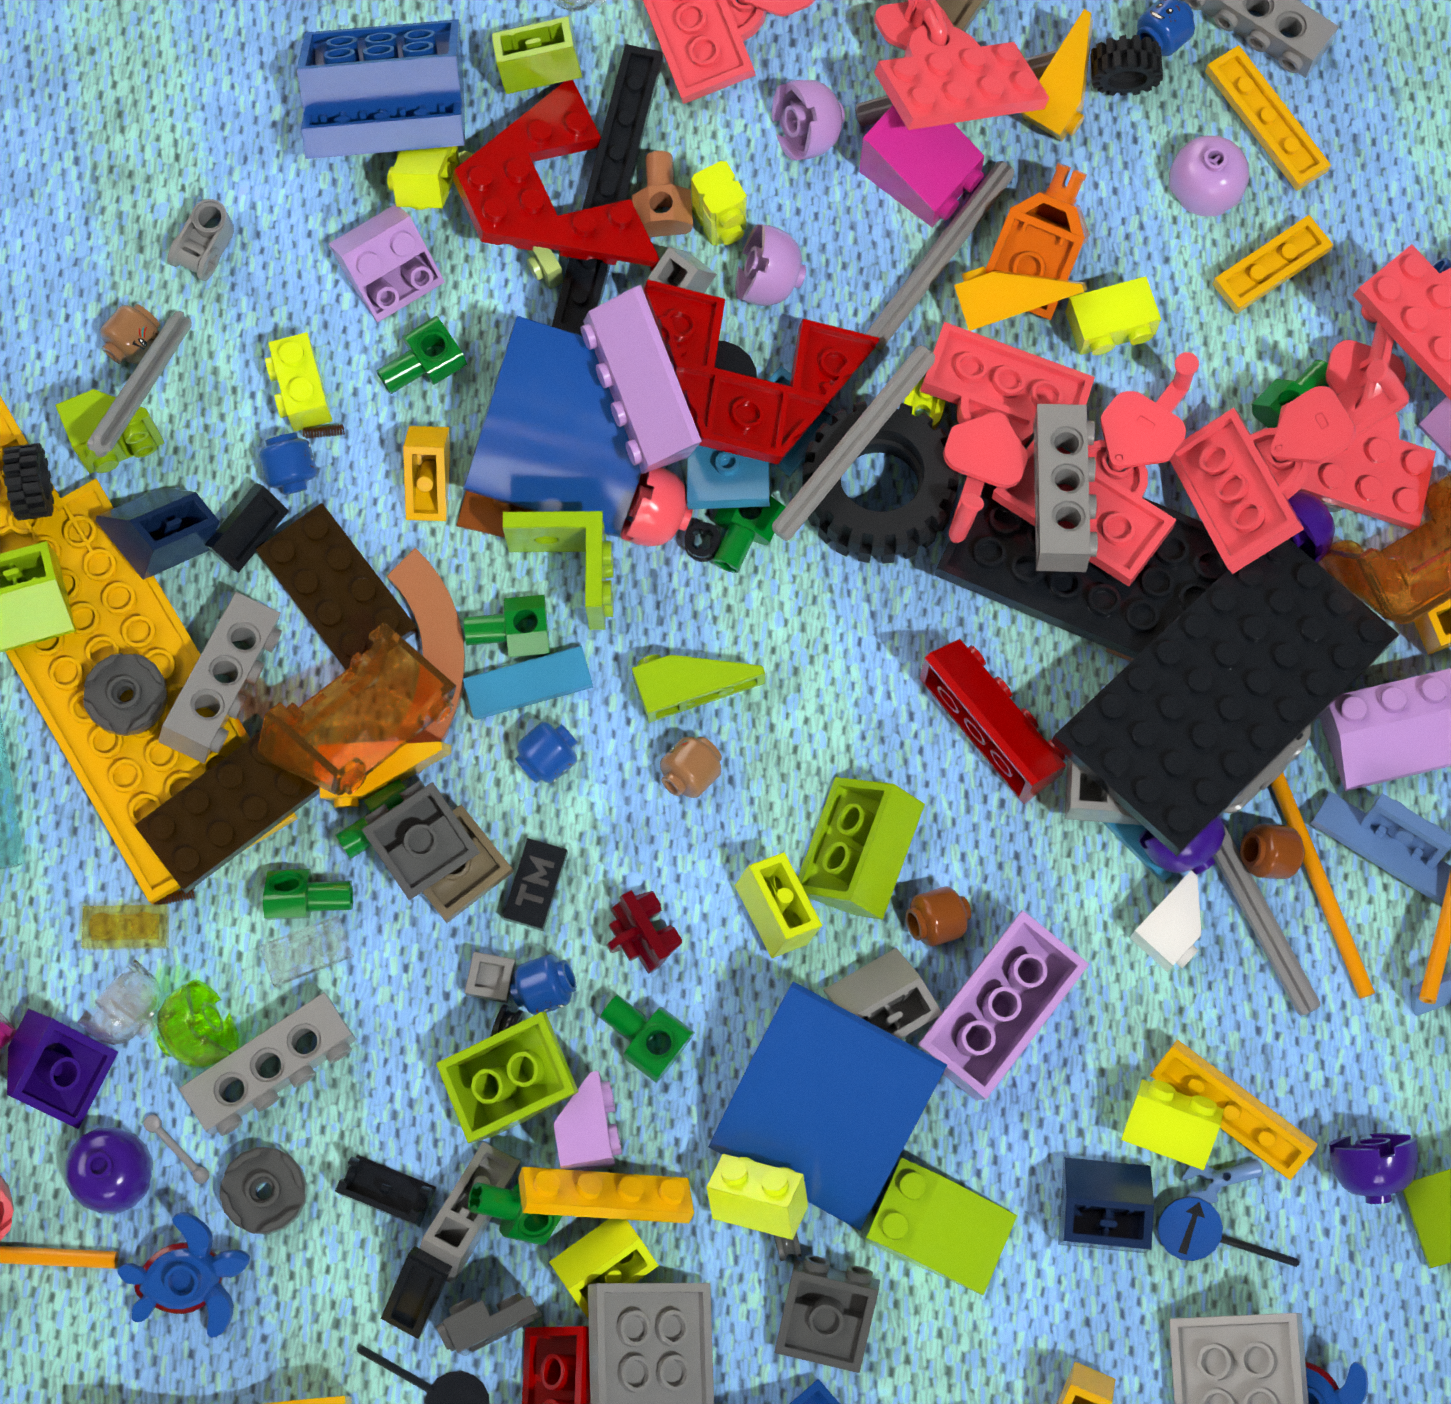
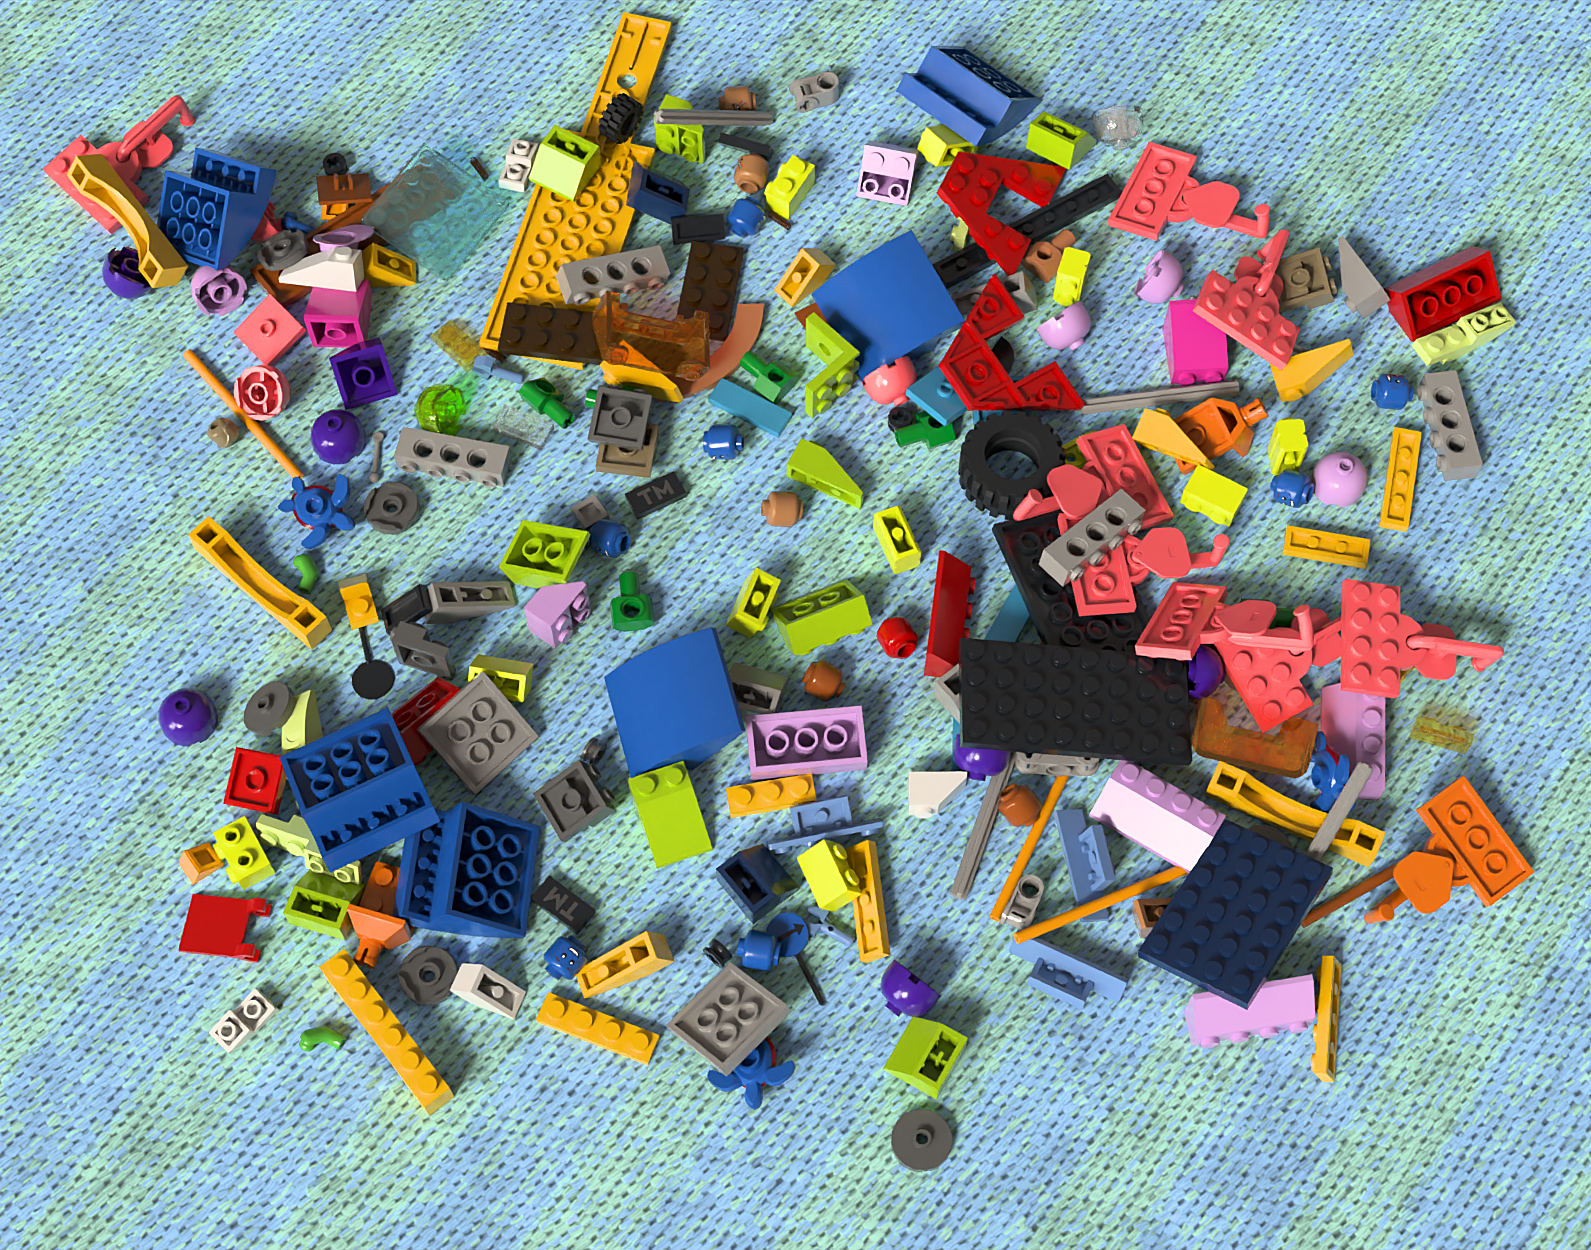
camera: 45 degrees right, 10 degrees down
clear cylinder [77,959,161,1045] -> none
dark grey plate [83,653,168,736] -> none
black hinge [335,1155,436,1228] -> none
green piece [376,316,468,394] -> none
green piece [468,1182,562,1246] -> none
yellow plate [518,1167,694,1224] -> none
lavender slope [581,285,702,474] -> none
dark red hips [606,890,682,974] -> none
neon yellow brick [706,1154,808,1240] -> none
light grey axle [772,345,935,541] -> none
black tyre [1090,35,1163,96] -> none
none -> bright green arm [293,553,319,595]
none -> yellow slope [339,573,380,630]
none -> medium blue bar [472,356,524,384]
none -> black bush [703,939,732,968]
none -> black tile [718,132,774,160]
none -> yellow plate [726,774,817,818]
none -> medium nougat head [734,153,770,194]
none -> blue head [737,929,782,972]
none -> medium blue bracket [766,795,885,854]
none -> neon yellow brick [873,506,921,574]
none -> red head [876,617,918,659]
none -> dark azure tile [984,584,1030,642]
none -> light grey piece [999,874,1044,930]
none -> neon yellow brick [1267,417,1308,475]
none -> blue head [1270,469,1314,508]

